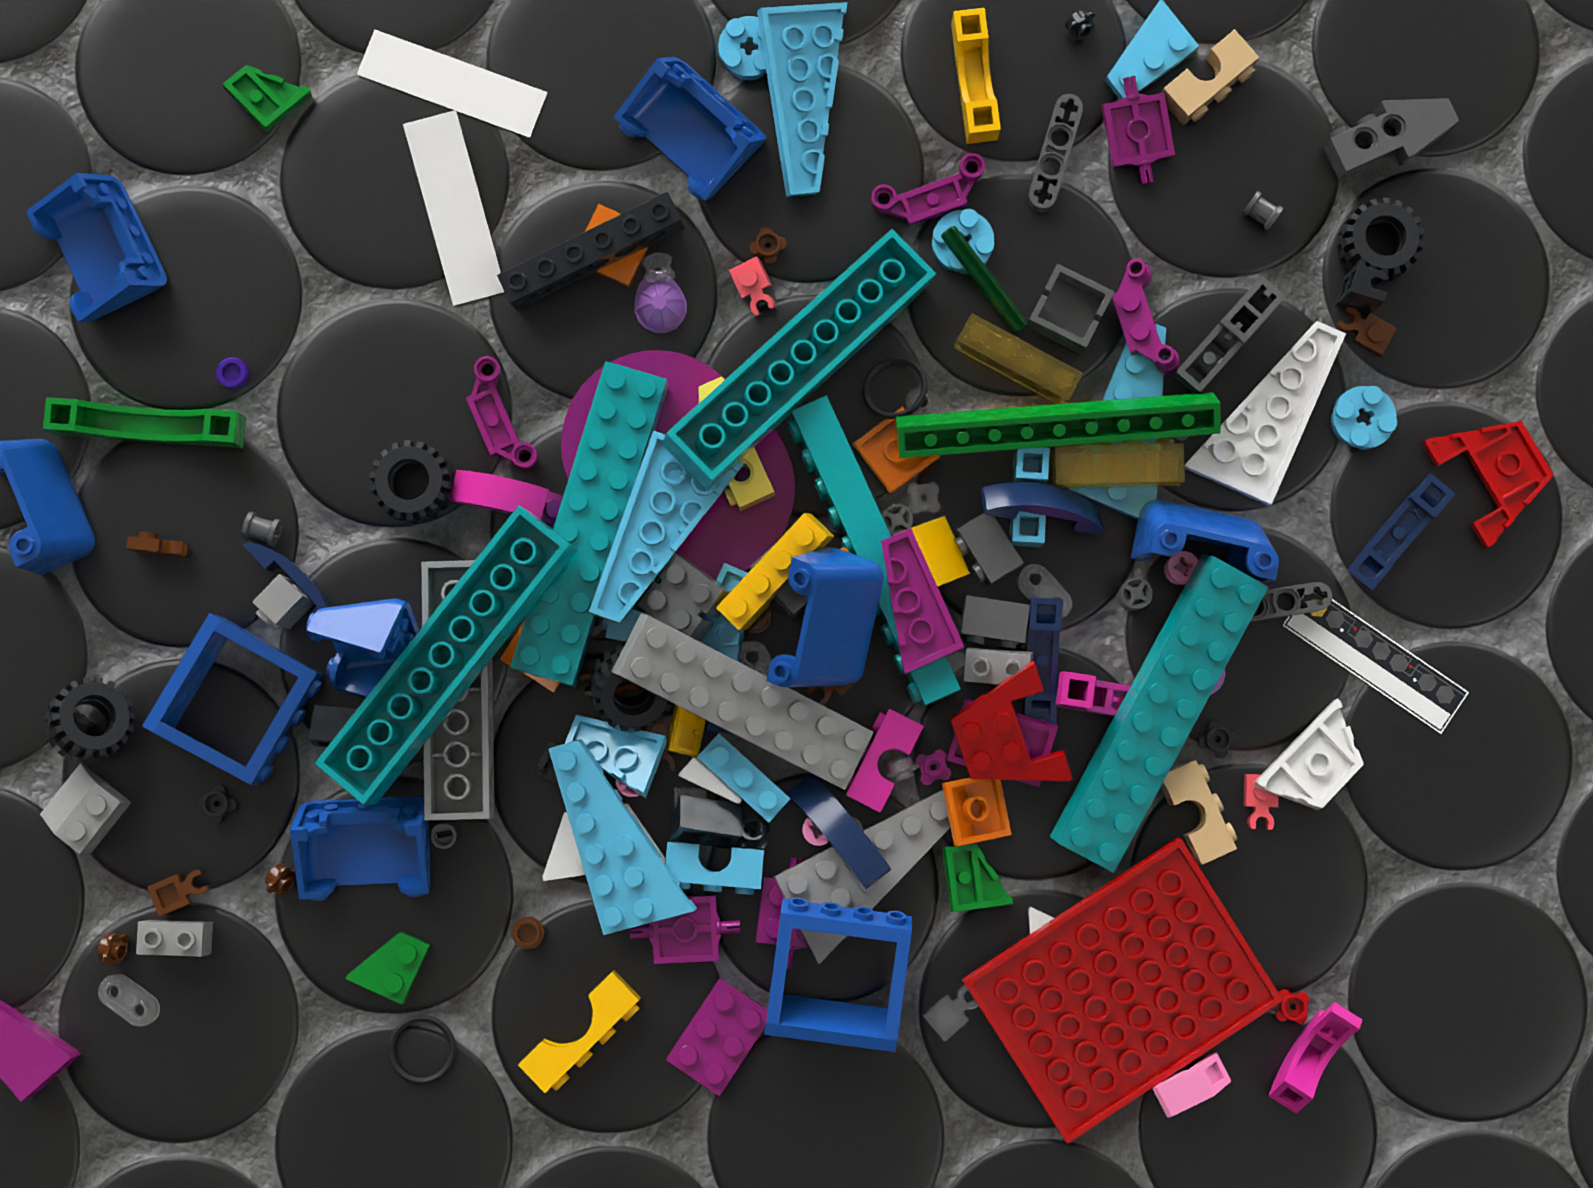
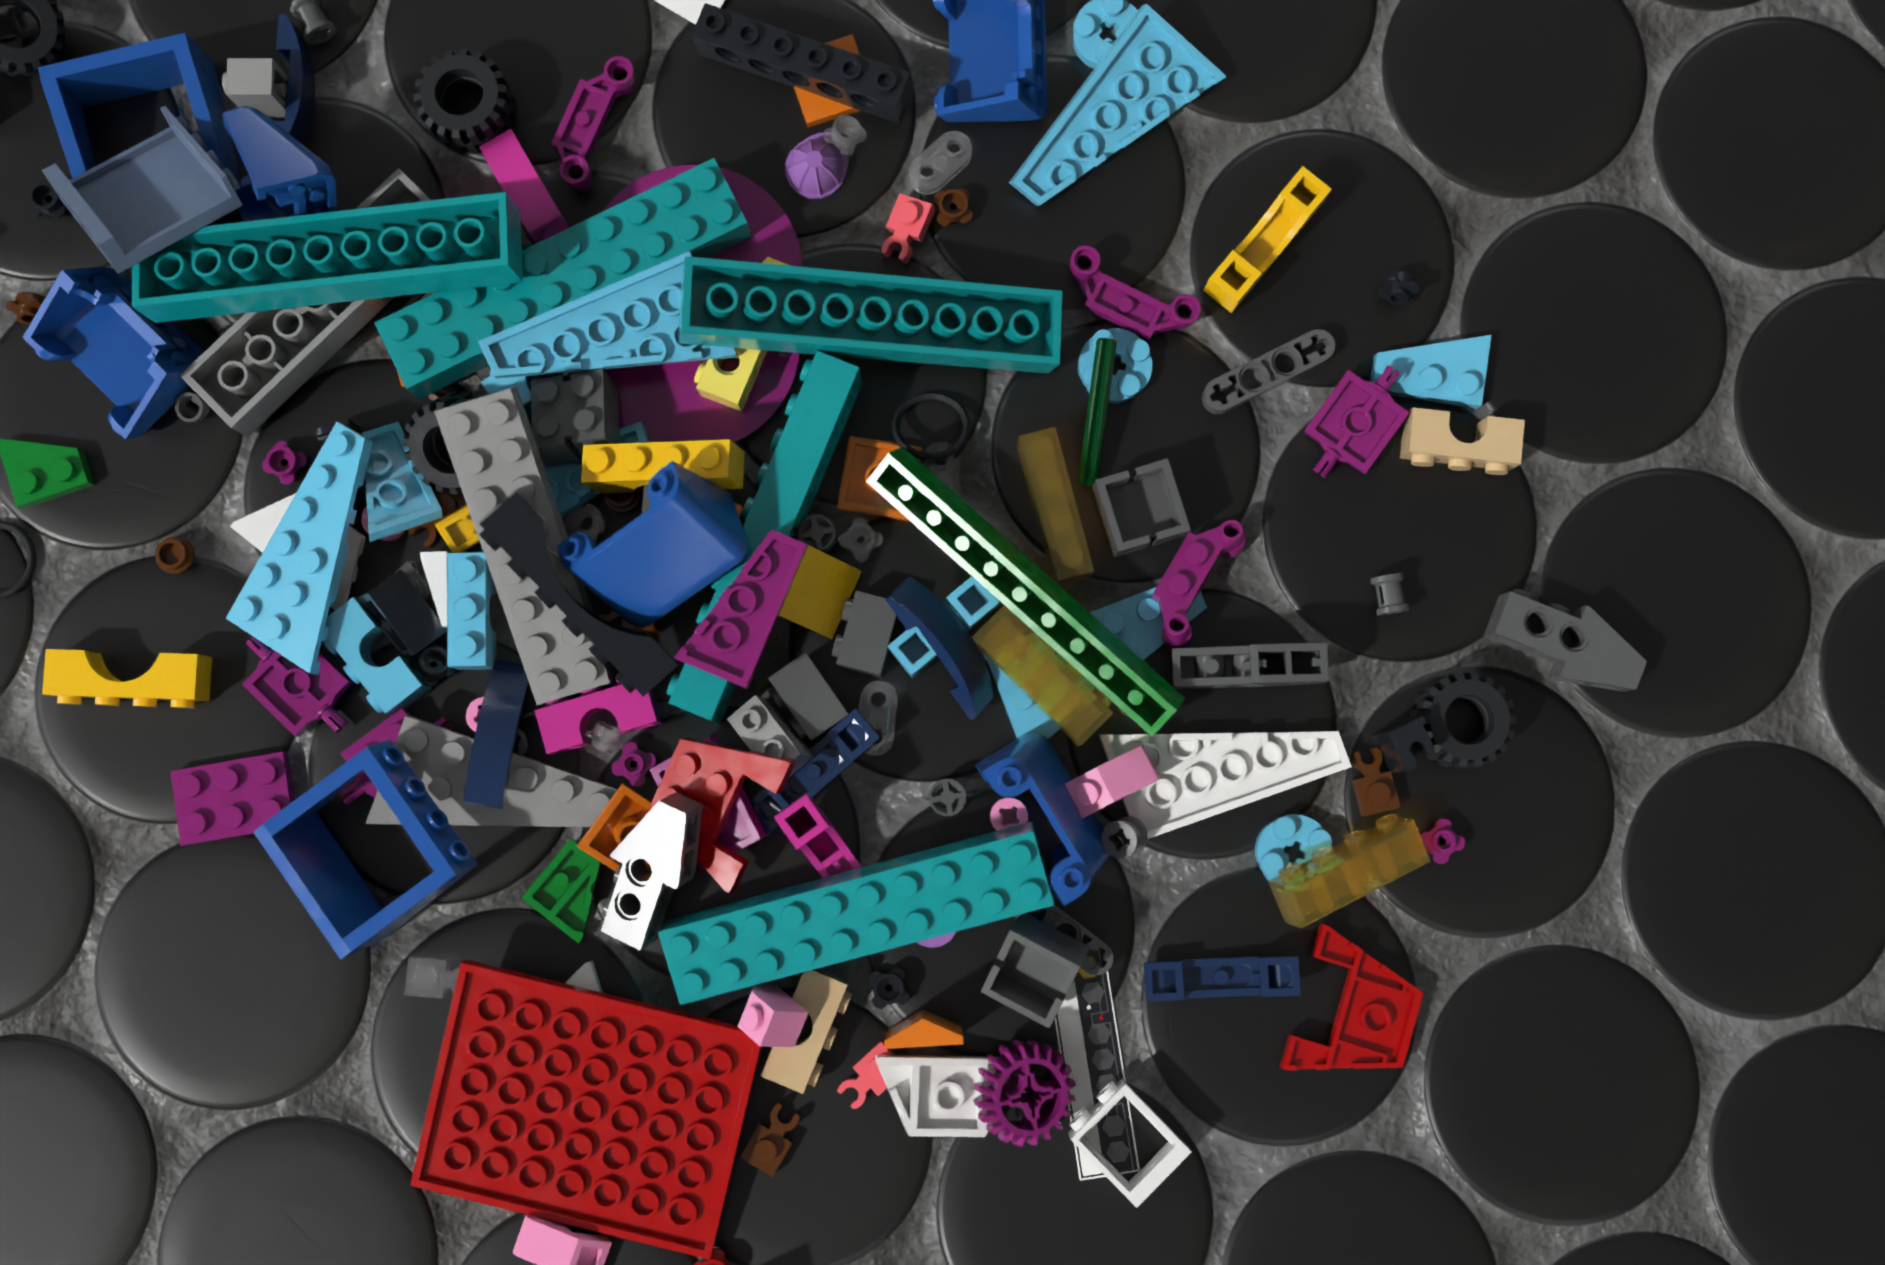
camera: 45 degrees right, 0 degrees up
none -> sand blue panel [42,106,242,274]
none -> magenta plate [262,441,308,485]
none -> black arch [479,490,678,697]
none -> brick [601,792,703,951]
none -> bright pink slope [737,981,809,1047]
none -> reddish brown plate [740,1101,800,1177]
none -> orange slope [884,1009,963,1049]
none -> clear plate [909,131,972,195]
none -> magenta gear [973,1039,1077,1147]
none -> dark grey piece [981,913,1090,1029]
none -> bright pink slope [1065,745,1161,818]
none -> white window [1068,1079,1191,1208]
none -> dark grey wheel [1101,816,1148,859]
none -> clear yellow brick [1268,814,1431,928]
none -> magenta plate [1419,819,1465,864]

